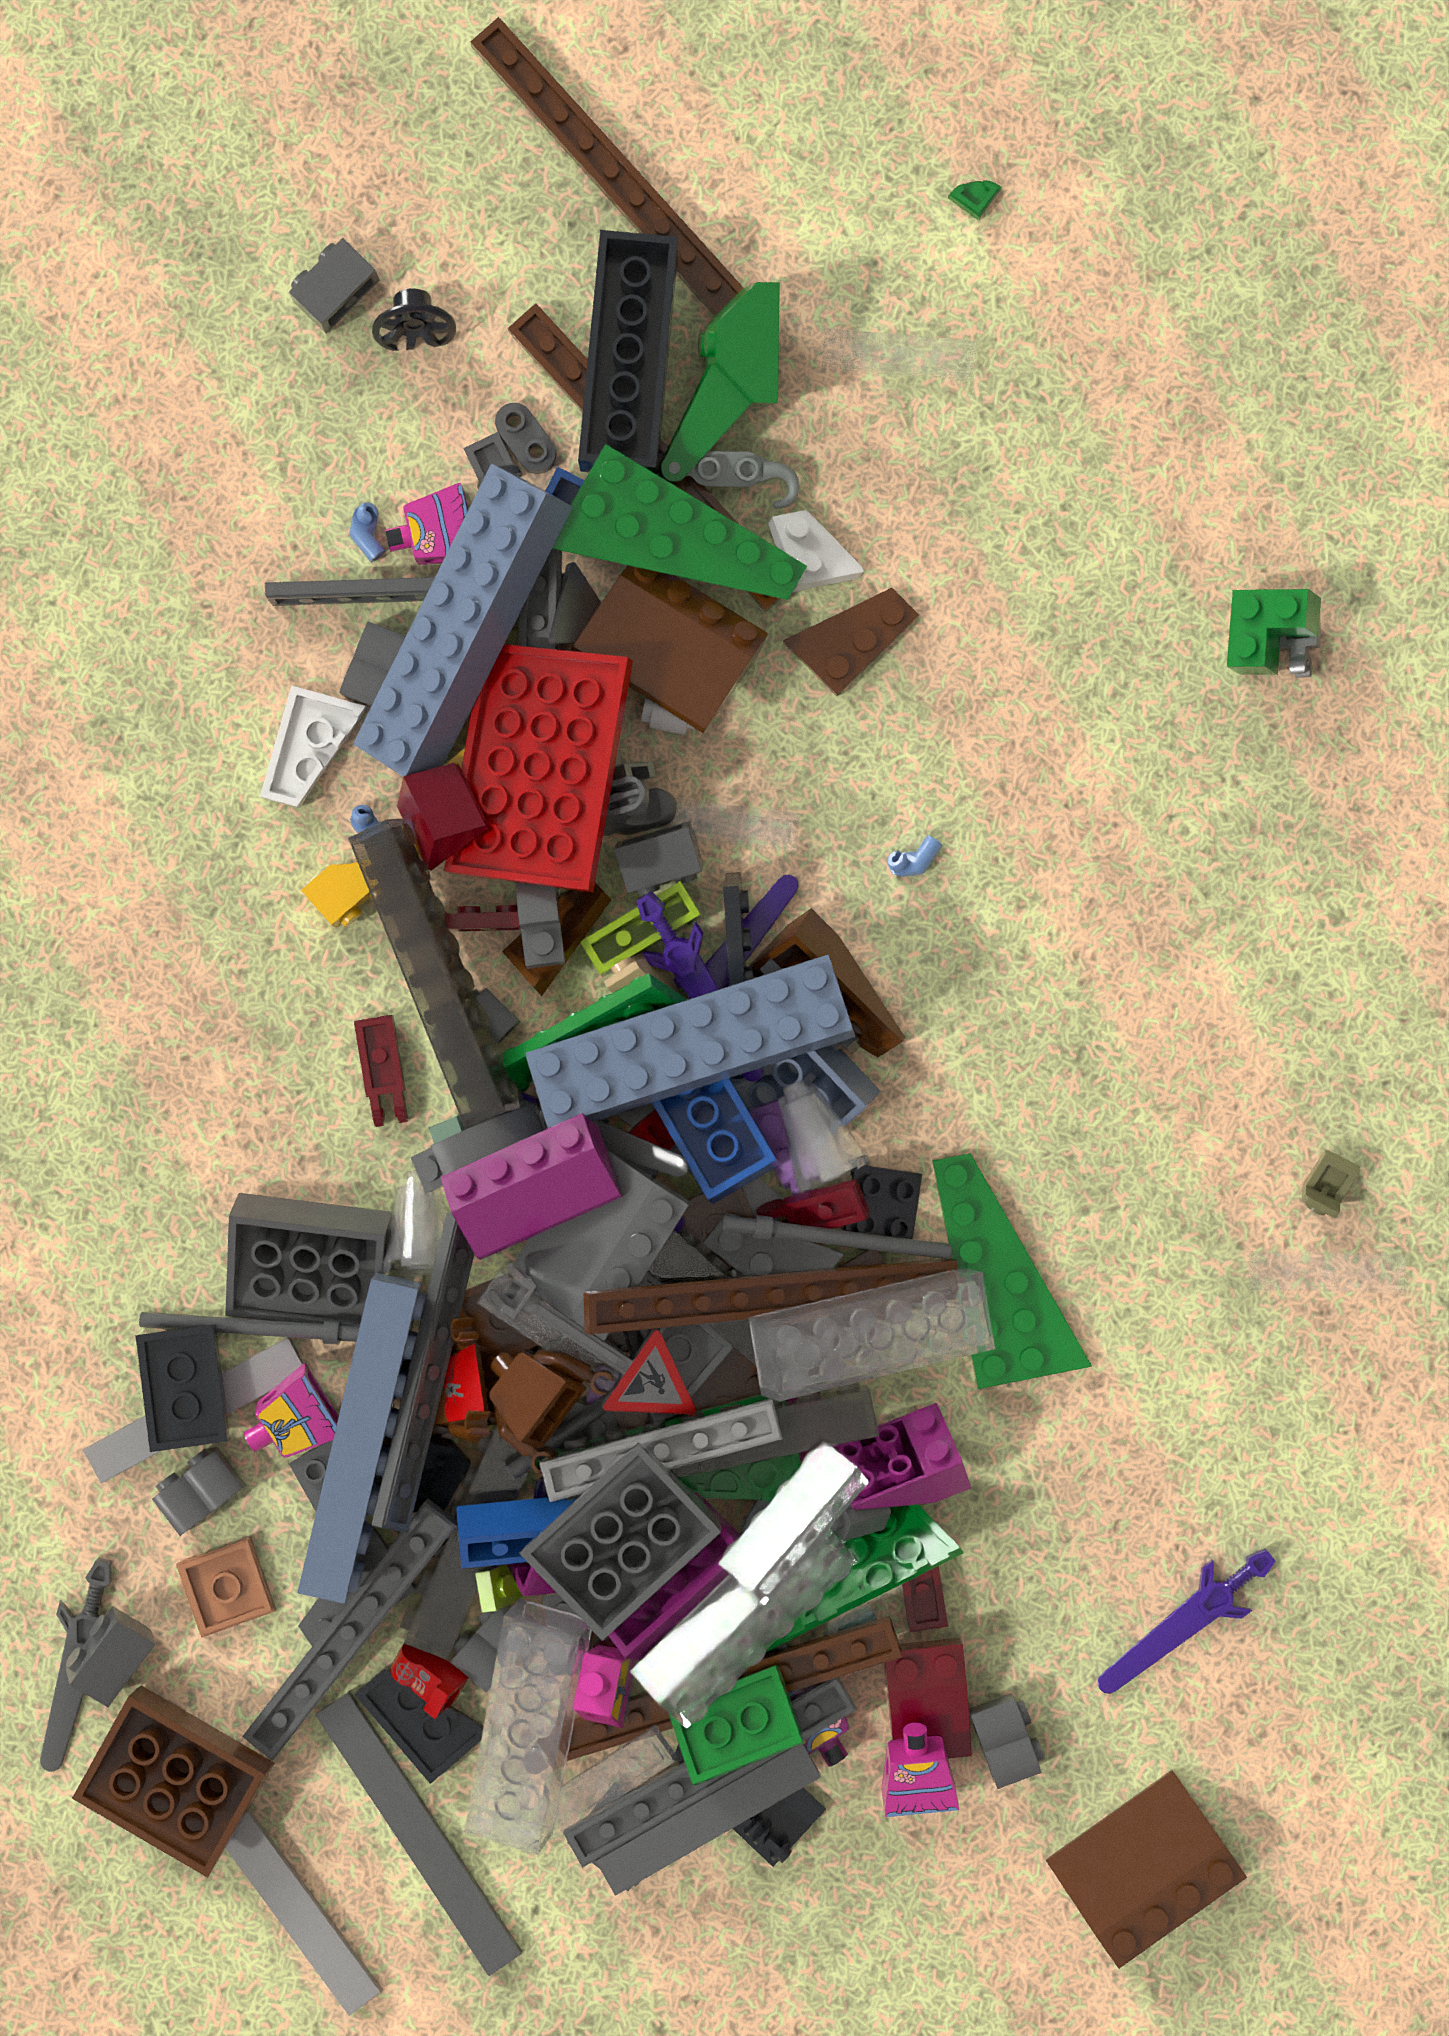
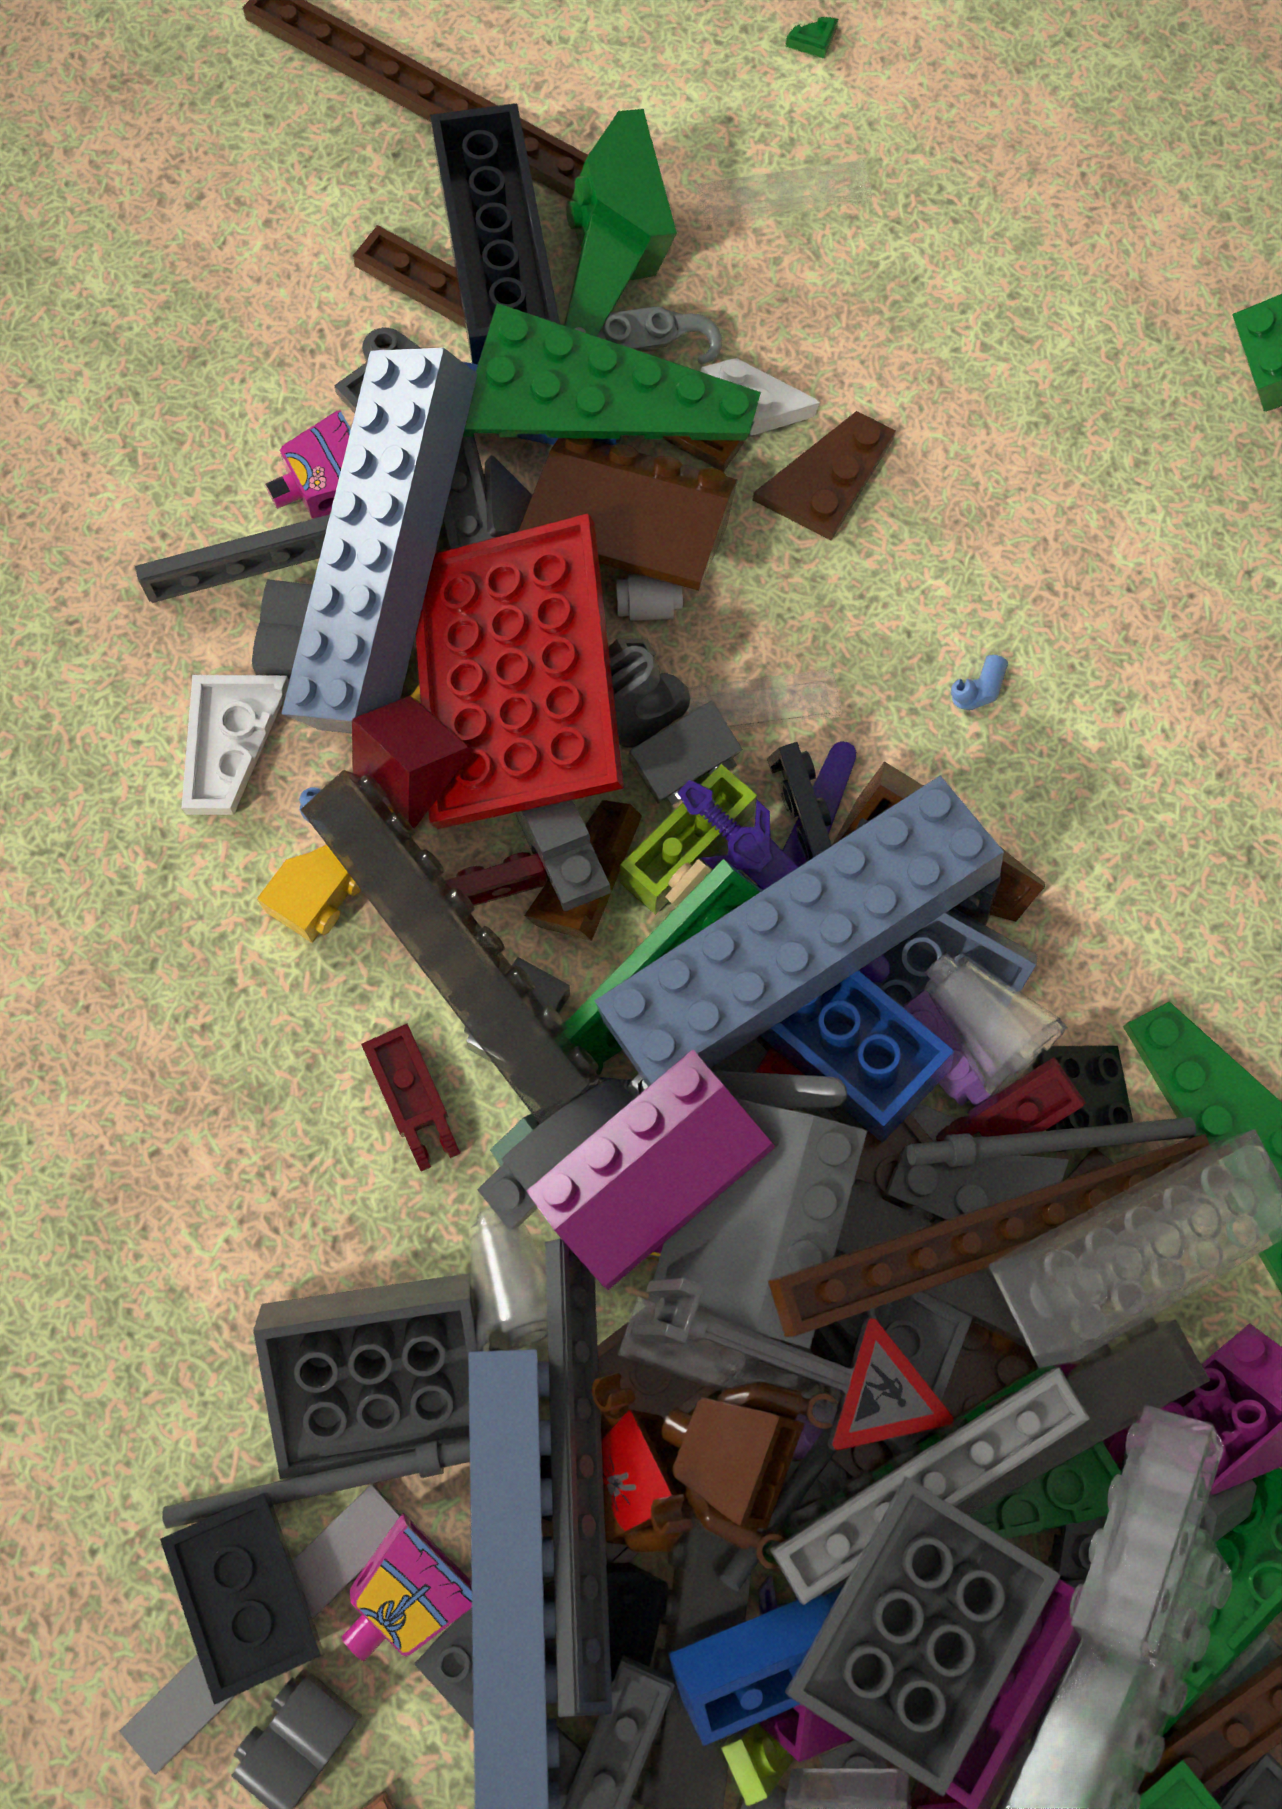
camera: 20 degrees left, 15 degrees down
dark grey brick [289,238,380,334] -> none
medium blue arm [350,502,385,563] -> none
black wheel [372,288,456,351] -> none

